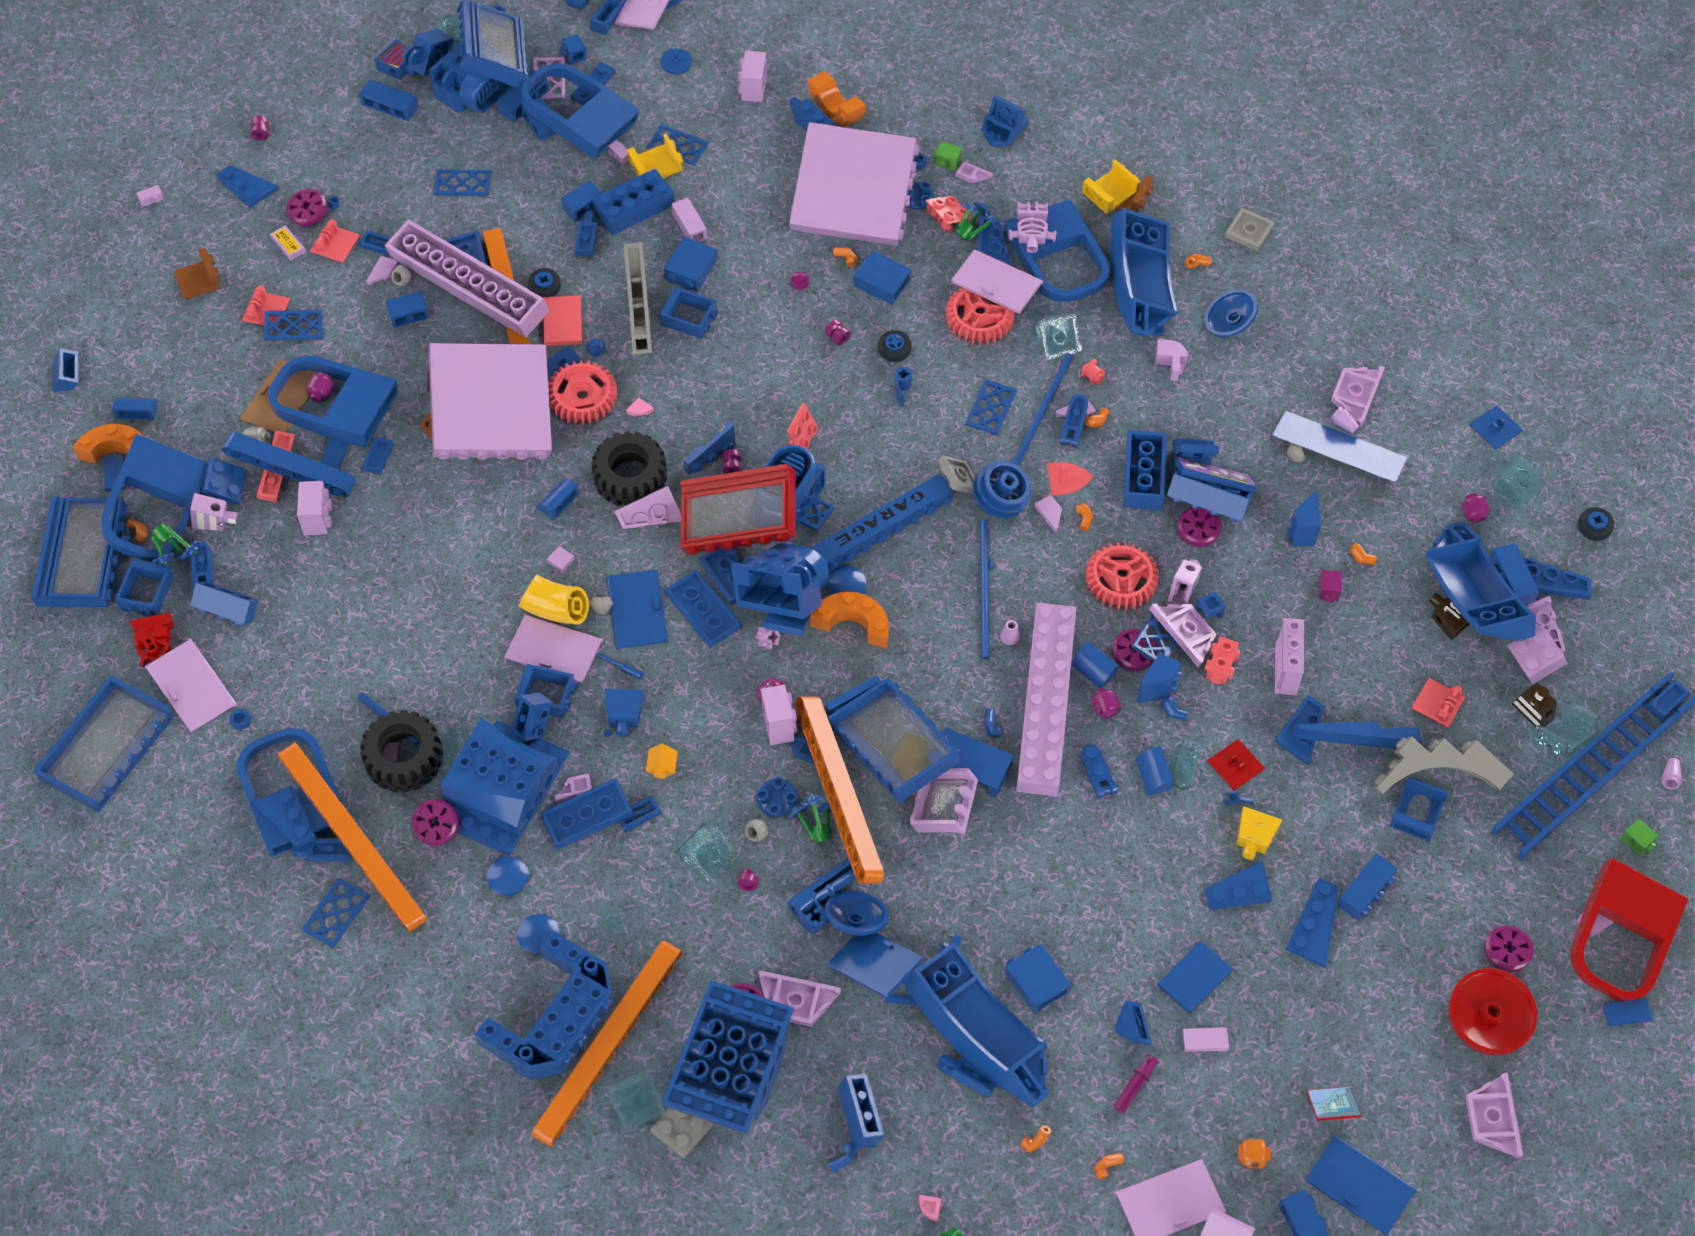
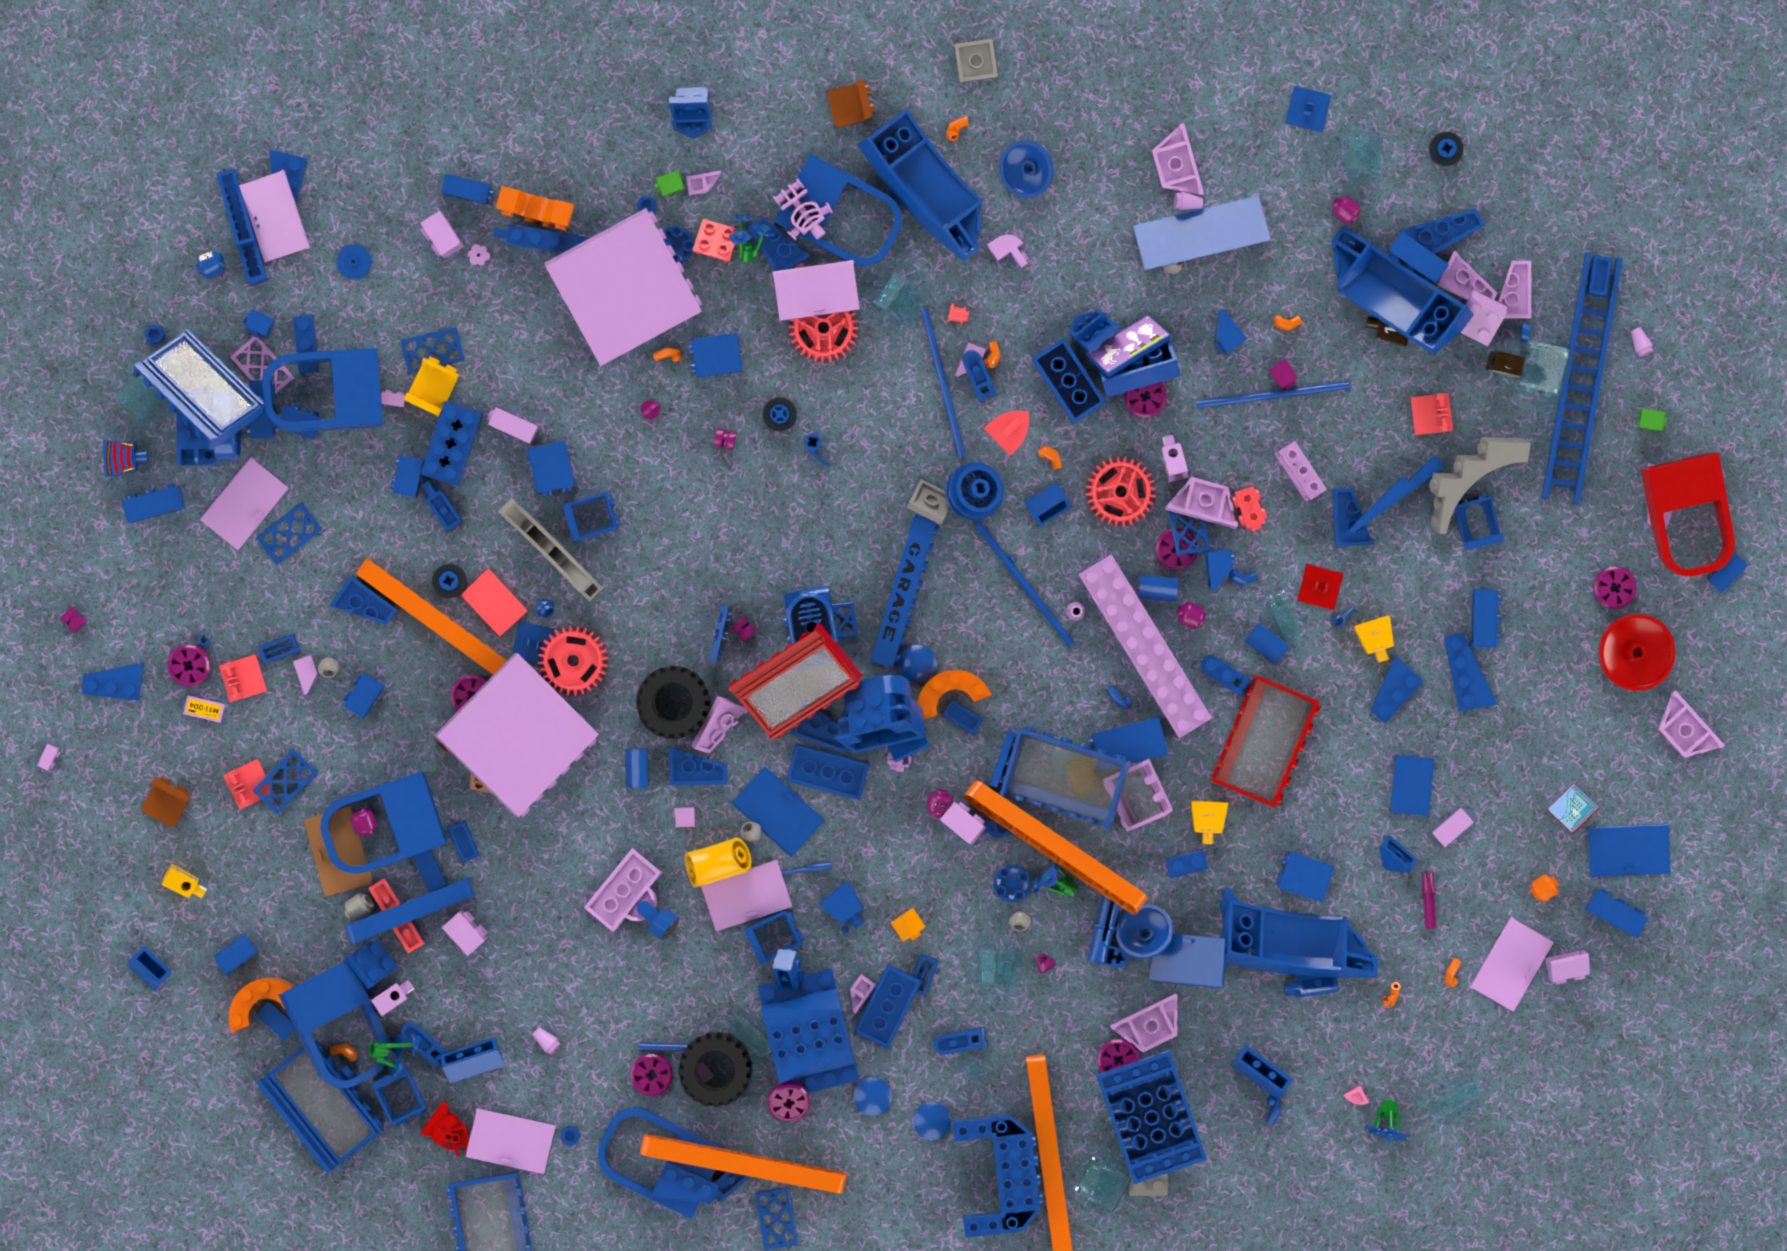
camera: 35 degrees left, 30 degrees up
lavender brick [385,219,550,338] -> none
blue brick [403,29,454,76] -> none
bright pink tile [626,398,654,416] -> none
coral hinge [787,403,818,449] -> none
blue window [965,380,1017,435] -> none
lavender tile [1034,495,1062,532] -> none
yellow panel [1082,159,1140,214] -> none
blue panel [1196,591,1226,619] -> none
none -> yellow torso [162,863,207,899]
none -> lavender container [199,457,289,550]
none -> blue brick [441,174,494,205]
none -> lavender plant [468,244,490,266]
none -> lavender cone [532,1027,561,1055]
none -> lavender plate [584,848,680,940]
none -> magenta wheel [631,1053,673,1096]
none -> blue wing [669,747,727,785]
none -> blue plate [934,1027,989,1055]
none -> blue tile [941,699,984,735]
none -> blue brick [1024,482,1072,527]
none -> blue brick [1165,849,1208,878]
none -> yellow torso [1190,801,1228,844]
none -> blue piece [1196,381,1350,409]
none -> clear window [1210,675,1321,808]
none -> lavender wing [1498,261,1531,319]
none -> blue tile [1519,323,1530,343]

